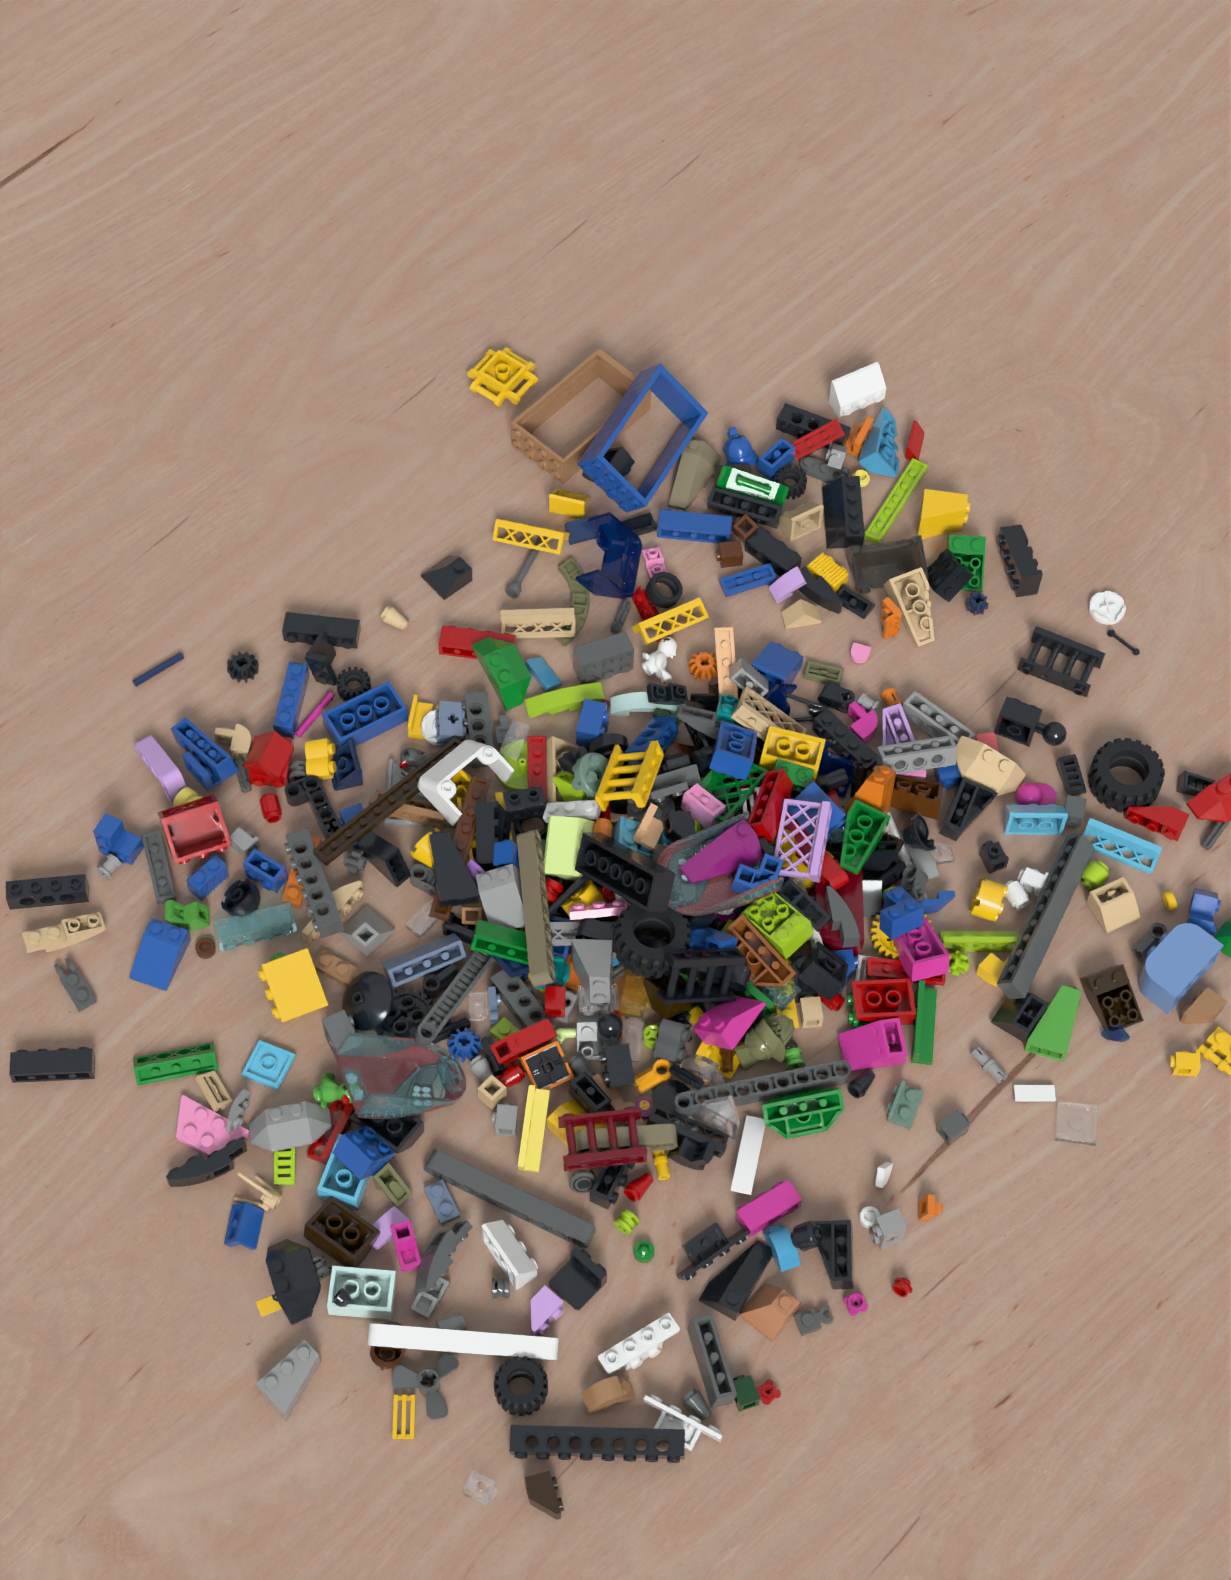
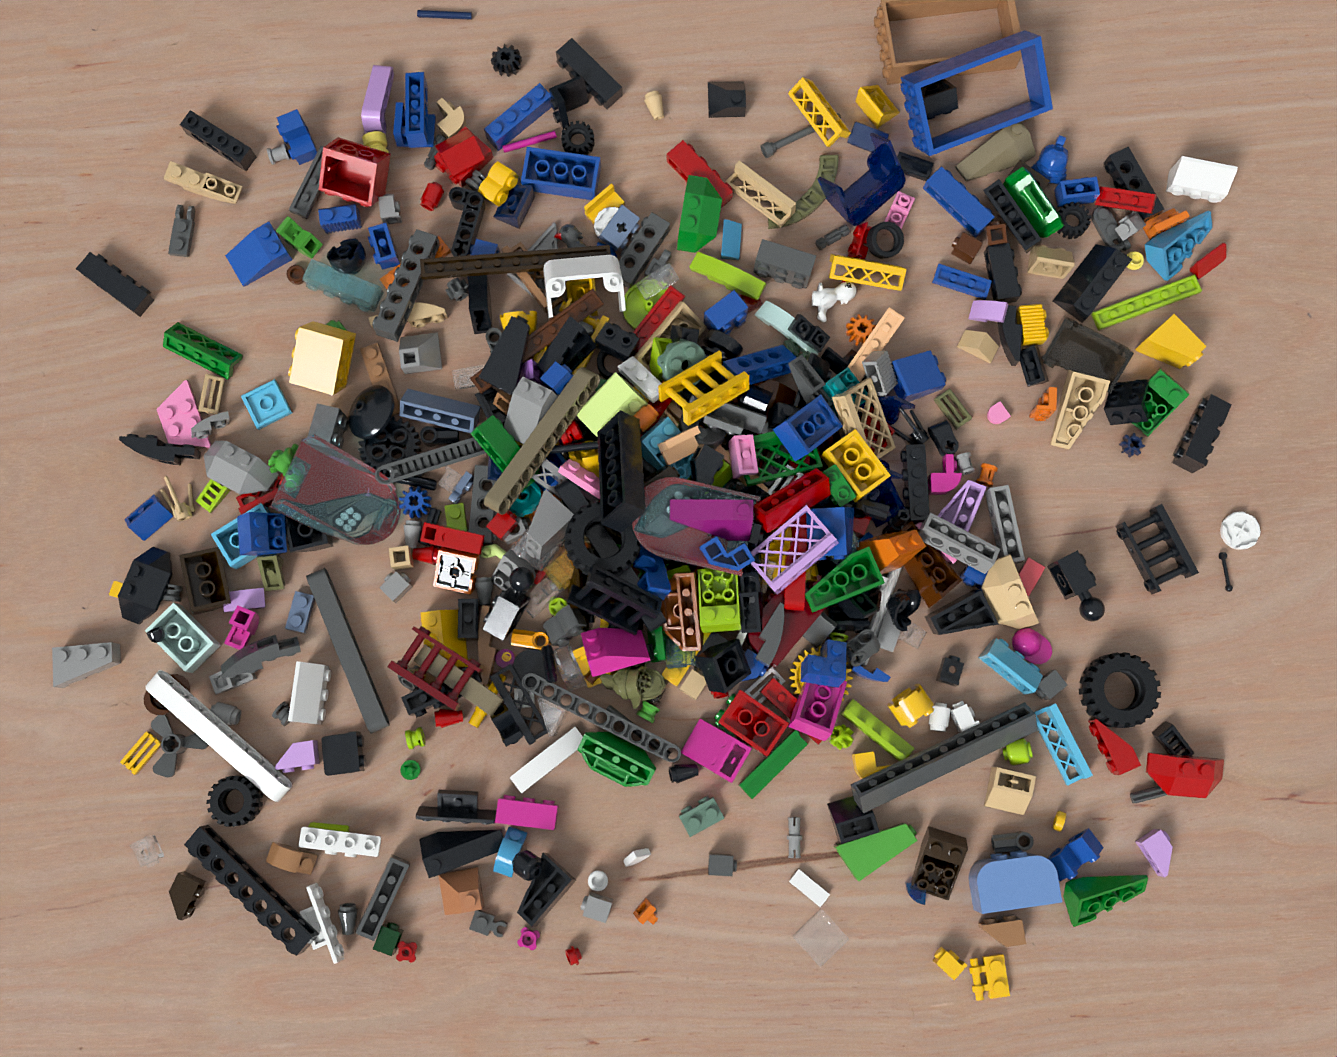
camera: 40 degrees right, 20 degrees up
light yellow fence [518,1085,550,1173] -> none
black slope [1056,754,1087,796] -> none

